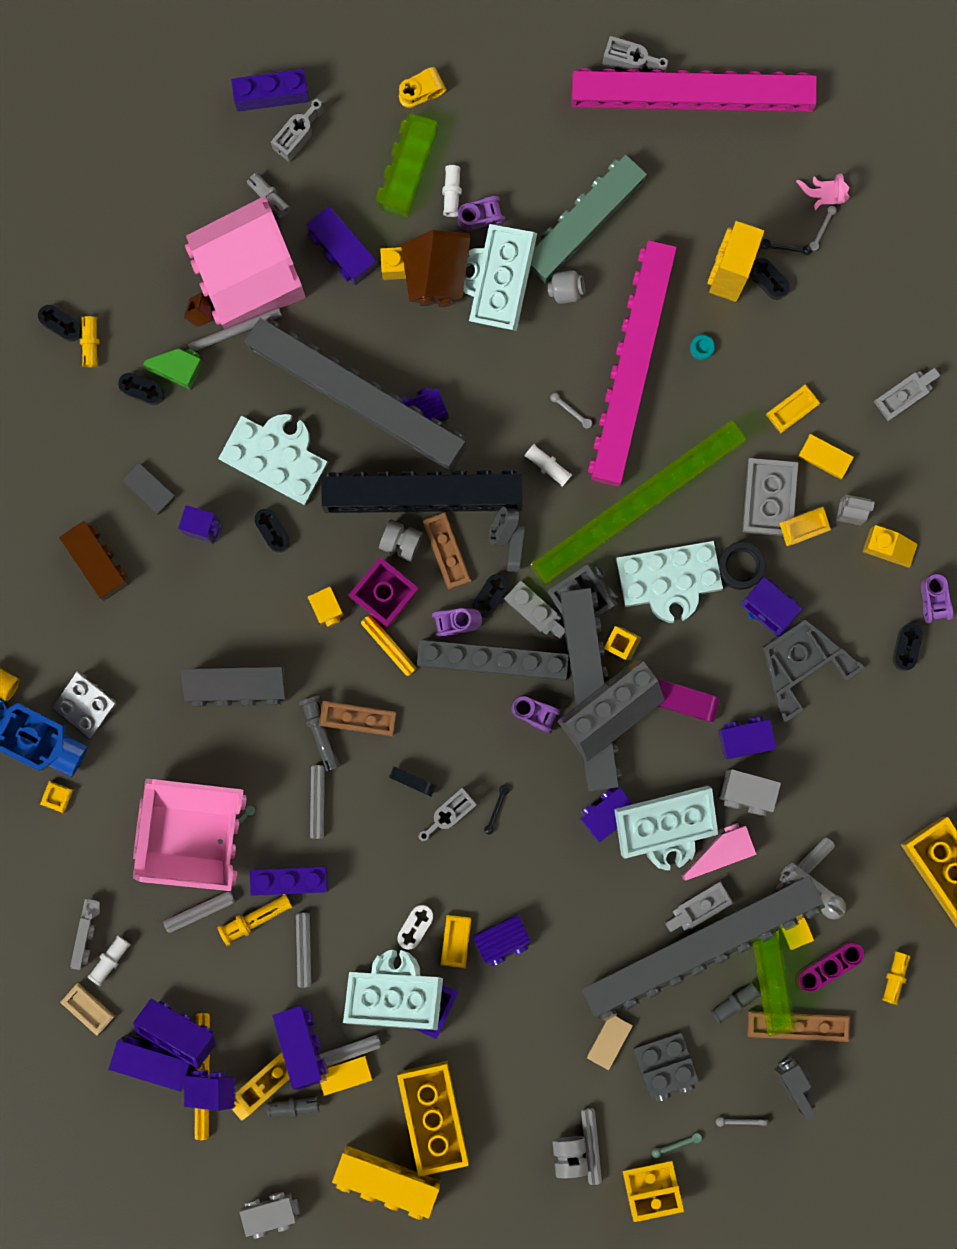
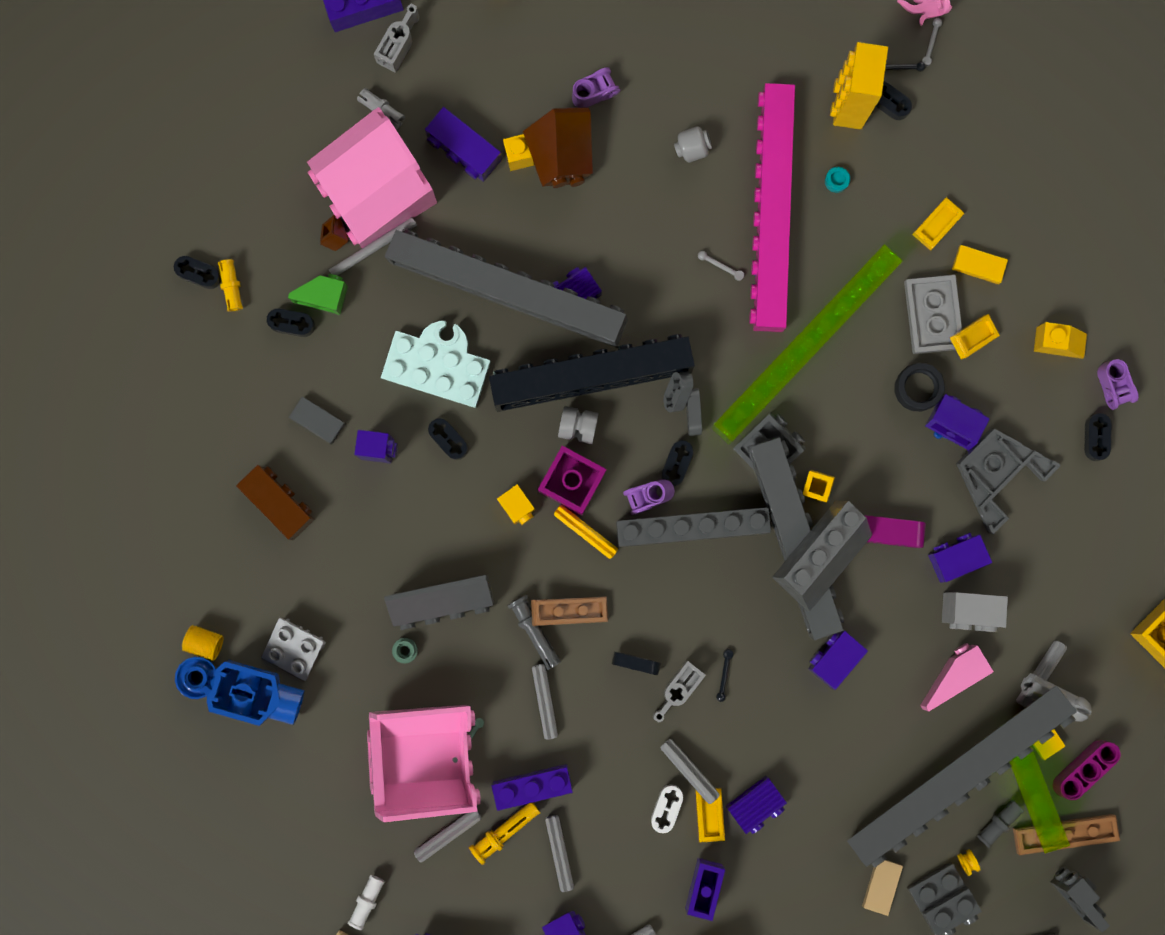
camera: 15 degrees left, 0 degrees up
yellow tile [40,781,74,813] -> none
light grey hinge [70,899,100,970] -> none
light aqua plate [343,950,443,1030] -> none
clear neon green brick [376,113,438,219] -> none
medium nougat tile [422,512,471,590] -> none
white pin [442,165,462,217] -> none
light aqua plate [463,224,537,331] -> none
light grey hinge [504,581,565,639] -> none
medium lavender piece [511,696,561,734] -> none
white pin [524,444,572,487] -> none
sand green brick [530,155,647,284] -> none
light aqua plate [614,785,718,870] -> none
light aqua plate [616,541,723,623] -> none
light grey hinge [664,881,733,932] -> none
light grey piece [836,495,875,525] -> none
light grey hinge [874,368,940,421] -> none
yellow pin [882,952,911,1005] -> none
none -> sand green plate [392,638,418,663]
none -> light grey axle [660,739,720,804]
none -> yellow bush [957,849,981,876]

